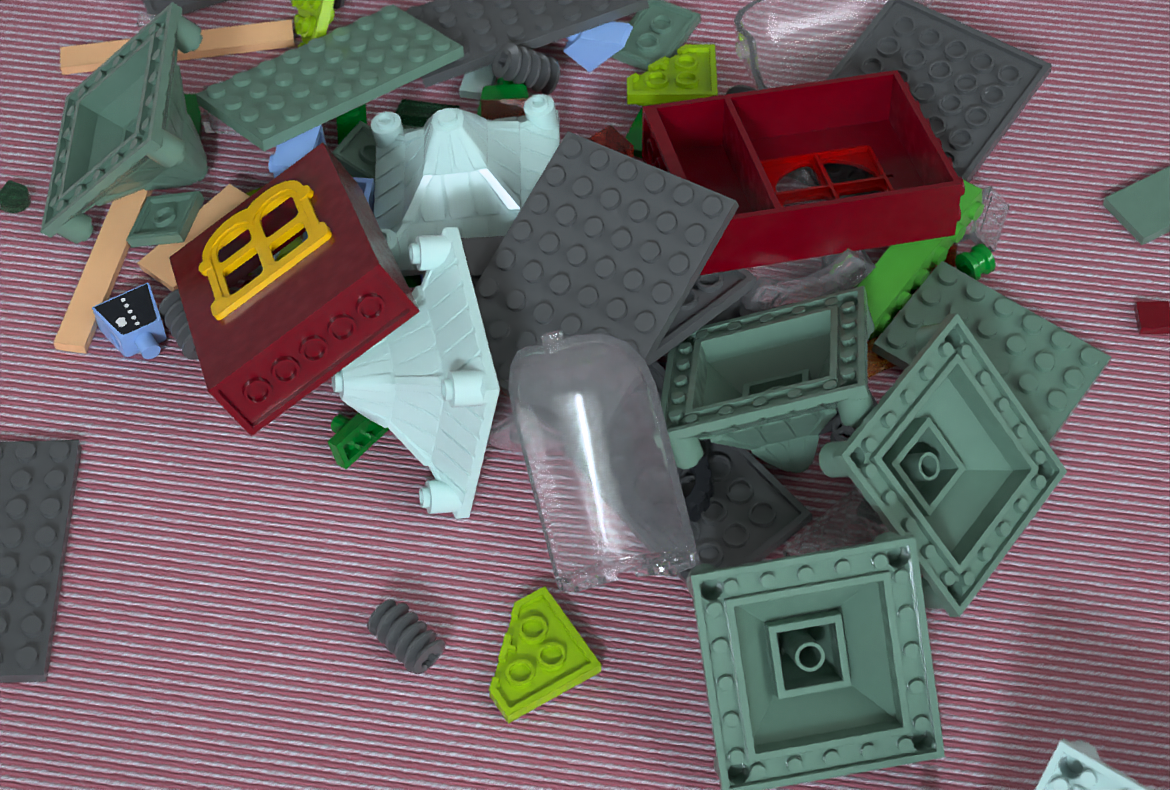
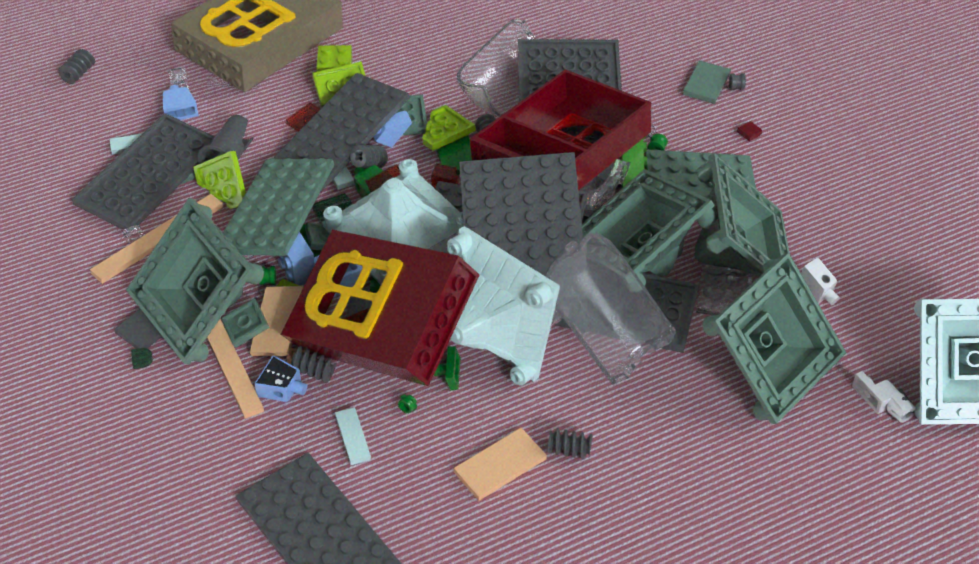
camera: 40 degrees left, 5 degrees down
lime plate [489,586,602,723] -> none
none -> dark grey tile [114,309,163,353]
none -> green wheel [259,266,276,285]
none -> light aqua tile [335,408,371,465]
none -> green plate [398,394,417,414]
none -> light nougat tile [454,428,547,501]
none -> white torso [801,257,840,305]

